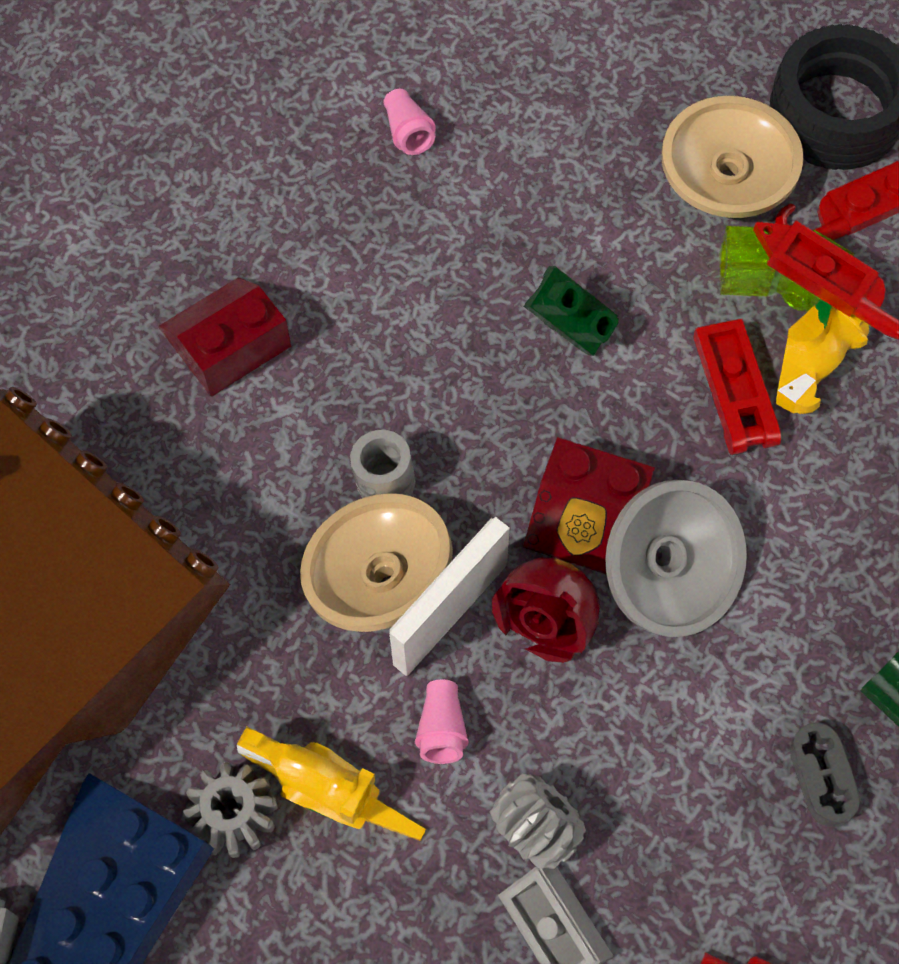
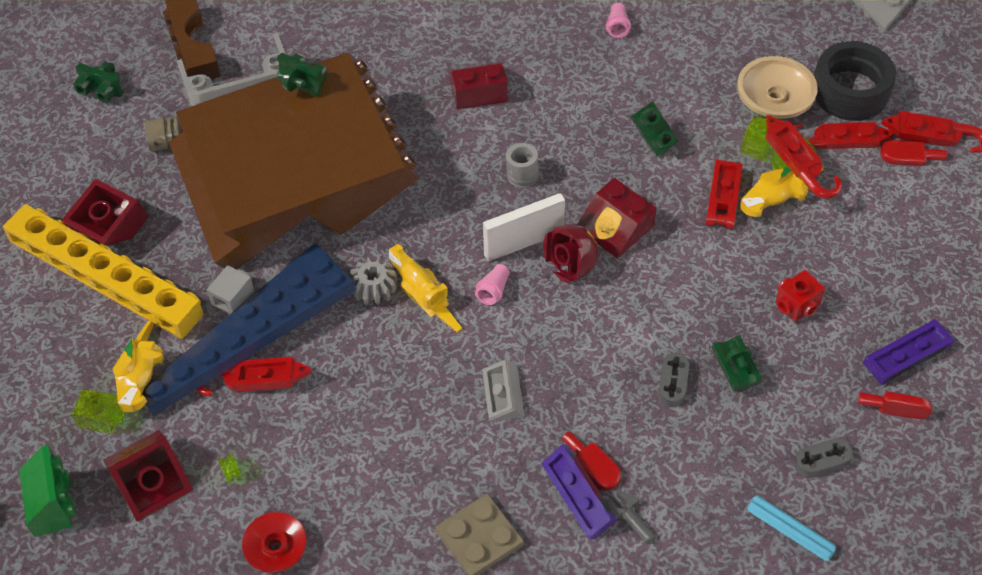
camera: 25 degrees right, 10 degrees down
tan dish [300,494,453,632] -> none
light grey gear [490,773,586,869] -> none
light grey dish [606,480,747,637] -> none

